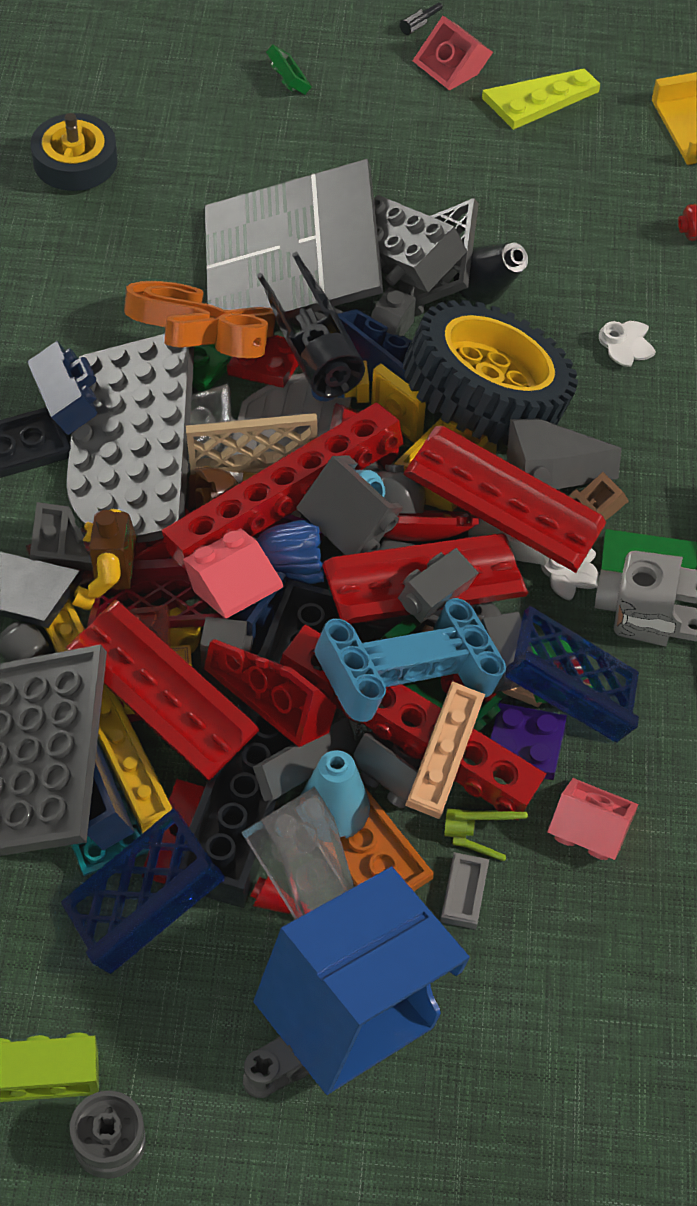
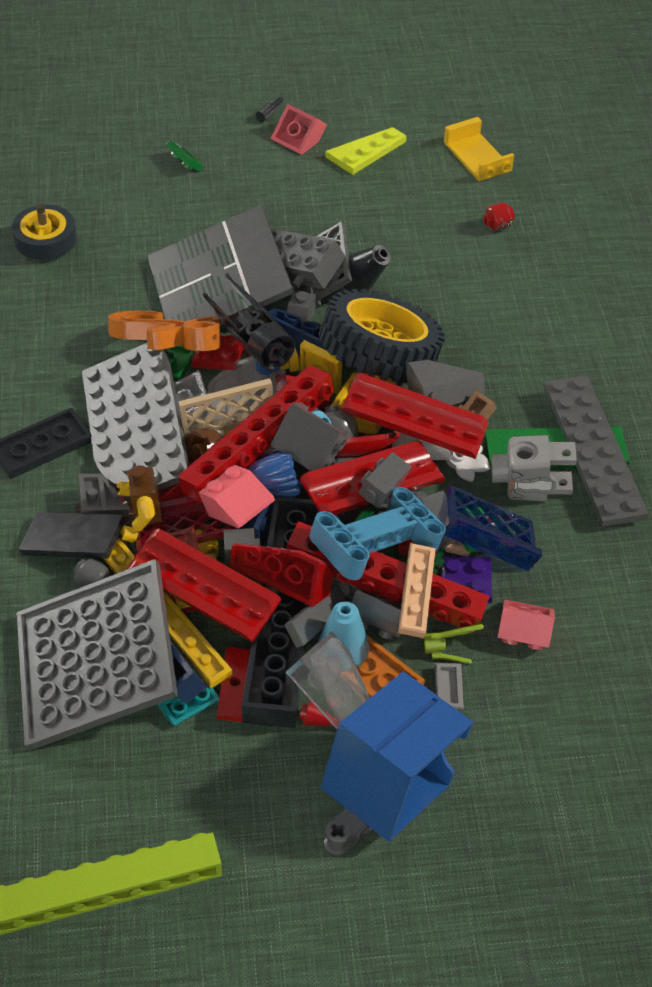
camera: 10 degrees left, 5 degrees down
piece [27,341,97,435] -> none
clear blue fence [61,808,226,974] -> none
dark grey wheel [70,1091,146,1179] -> none
white plate [599,321,656,367] -> none

